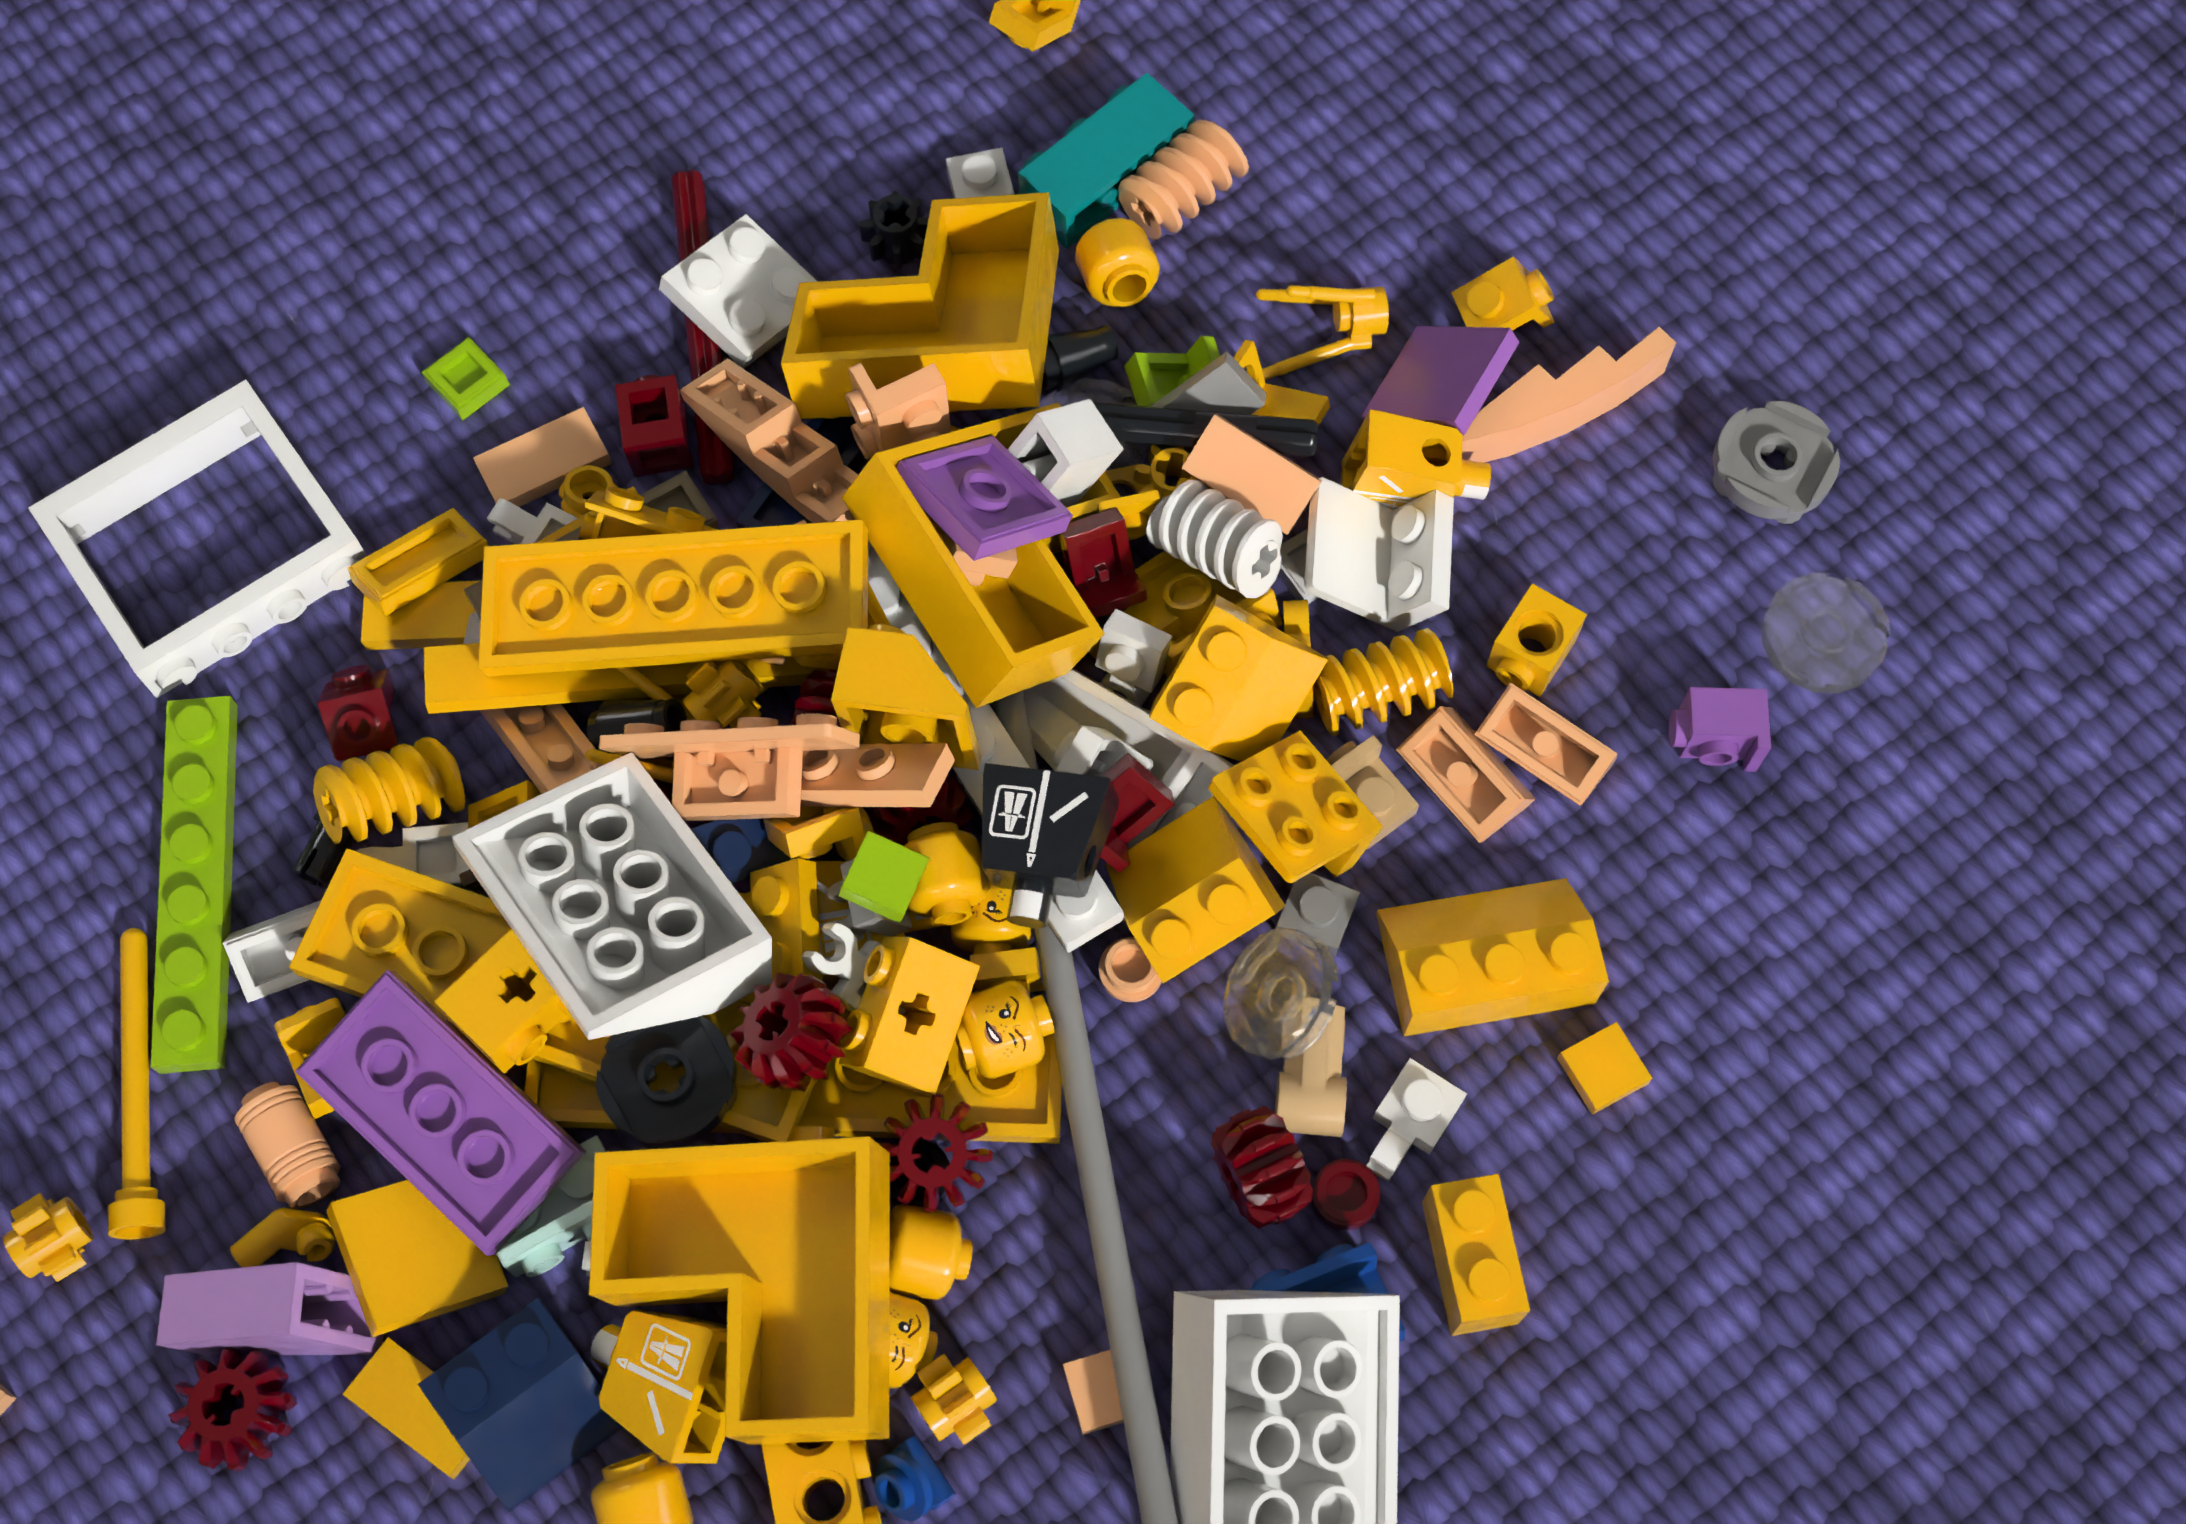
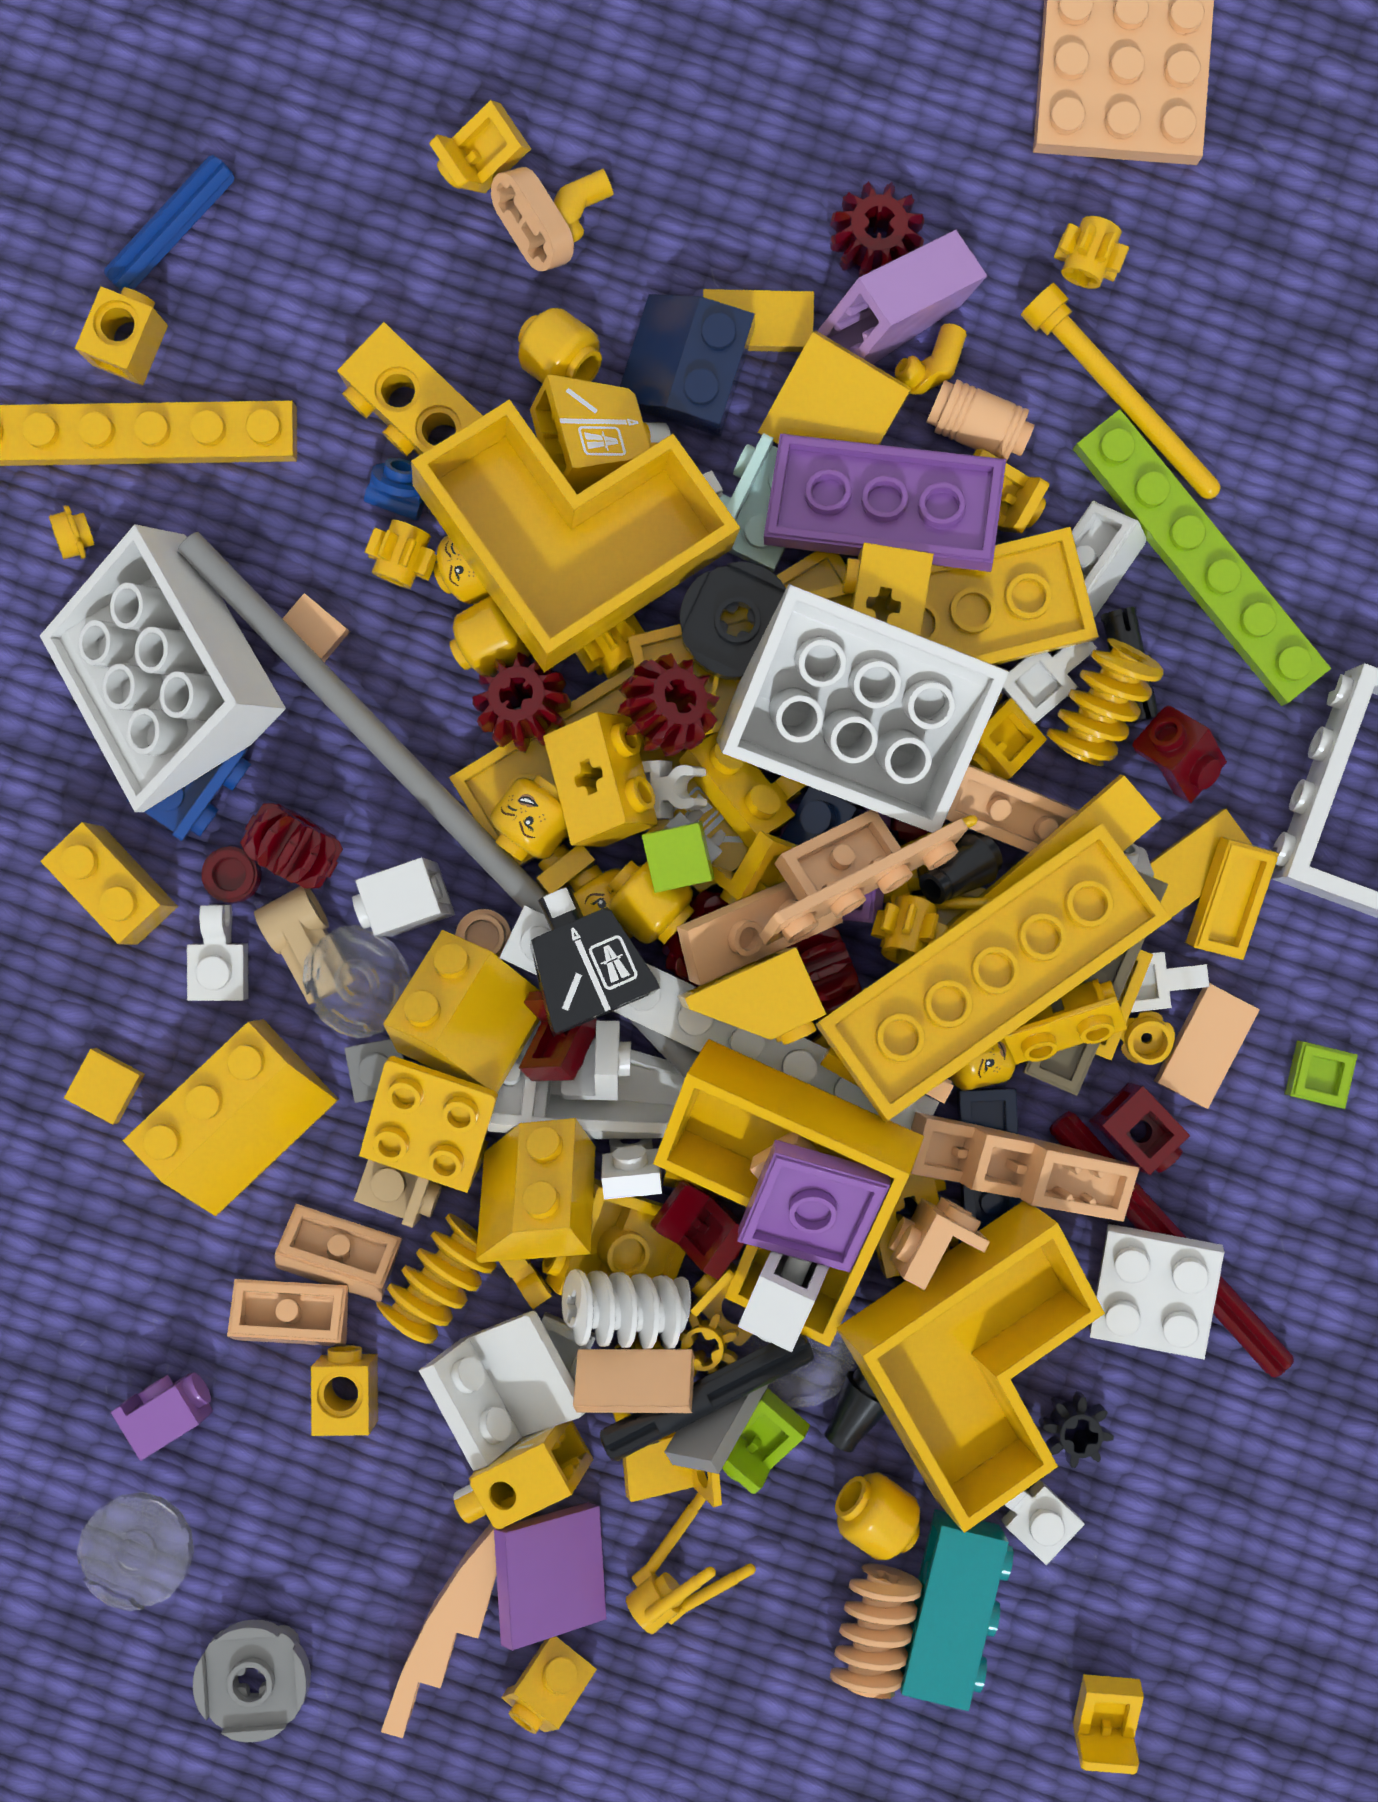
camera: 150 degrees right, 20 degrees up
none -> white brick [352,857,455,937]

